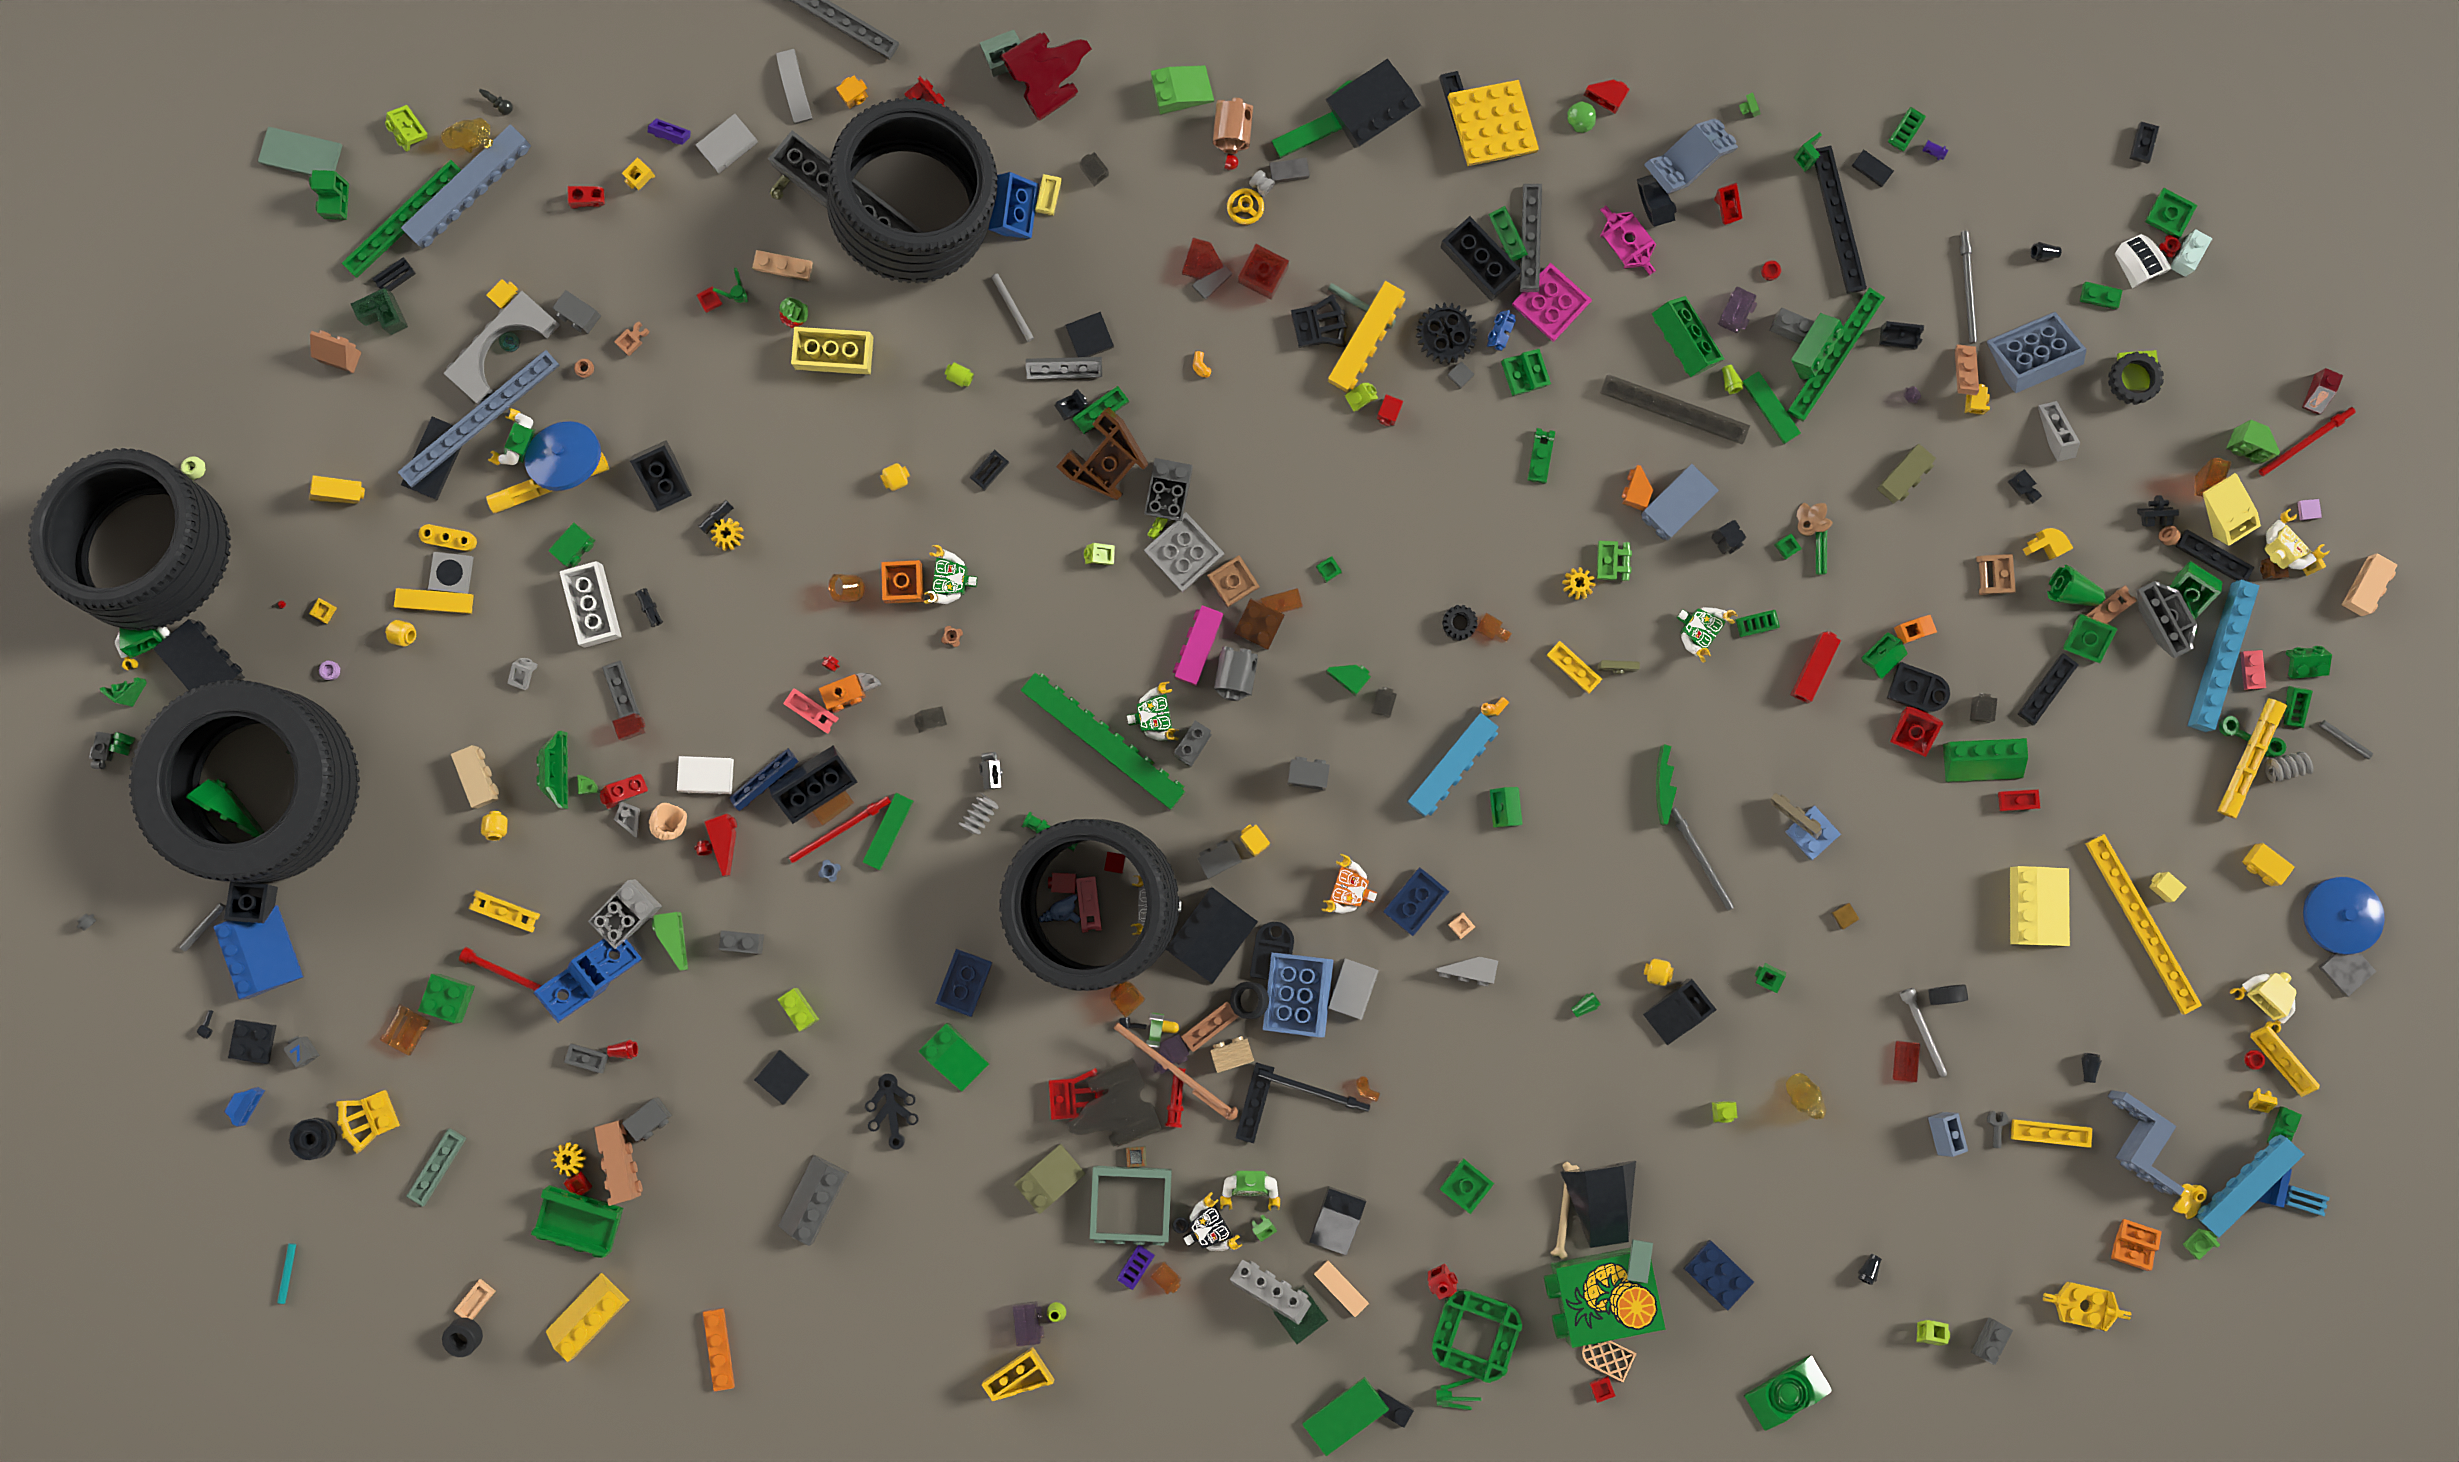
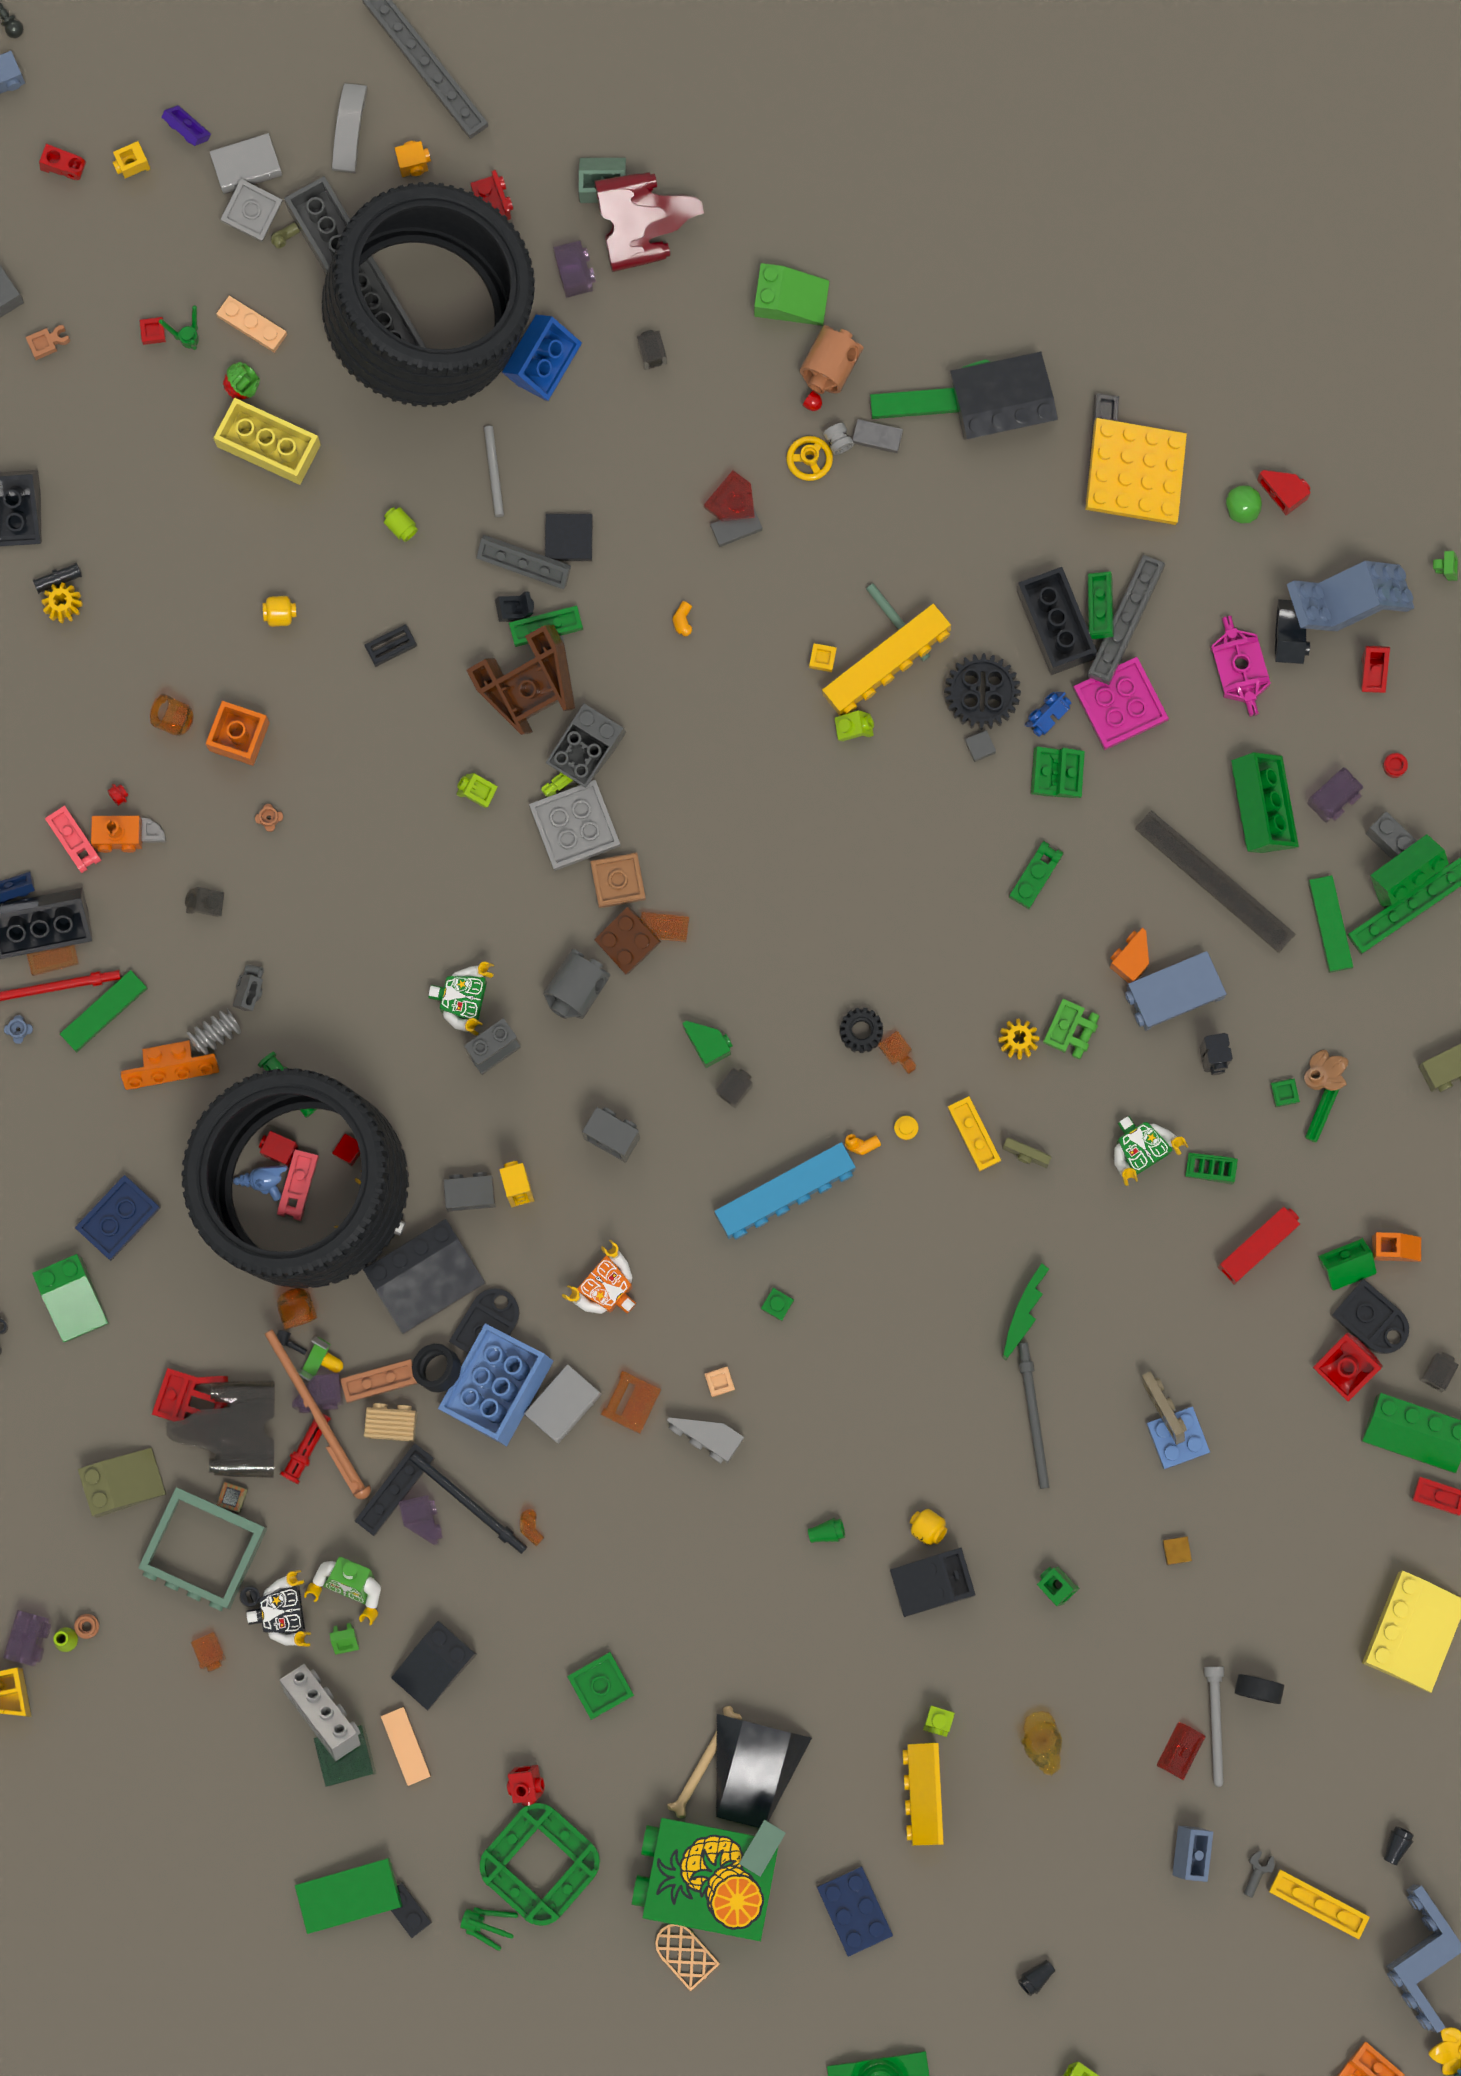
camera: 25 degrees right, 5 degrees down
torso [924,545,978,604] -> none
green brick [1021,673,1185,810] -> none
light yellow tile [1035,174,1062,216] -> none
dark purple slope [1117,1245,1155,1290] -> none
dark pink brick [1173,605,1223,687] -> none
clear red brick [1238,244,1289,300] -> none
black plate [1291,294,1348,348] -> none
green tile [1316,556,1342,583] -> none
red brick [1377,394,1404,426] -> none
dark blue plate [1383,867,1450,936] -> none
green panel [1489,787,1523,828] -> none
red plate [1589,1376,1616,1403] -> none
lime cone [1722,365,1743,394] -> none
none -> nougat plate [74,1614,99,1639]
none -> orange bracket [121,1040,219,1090]
none -> light grey plate [220,179,283,242]
none -> clear purple slope [399,1495,443,1546]
none -> clear purple brick [553,241,596,298]
none -> clear orange plate [601,1371,661,1434]
none -> green plate [761,1288,794,1322]
none -> yellow plate [809,643,837,672]
none -> yellow plate [894,1116,918,1140]
none -> yellow slope [902,1743,944,1846]

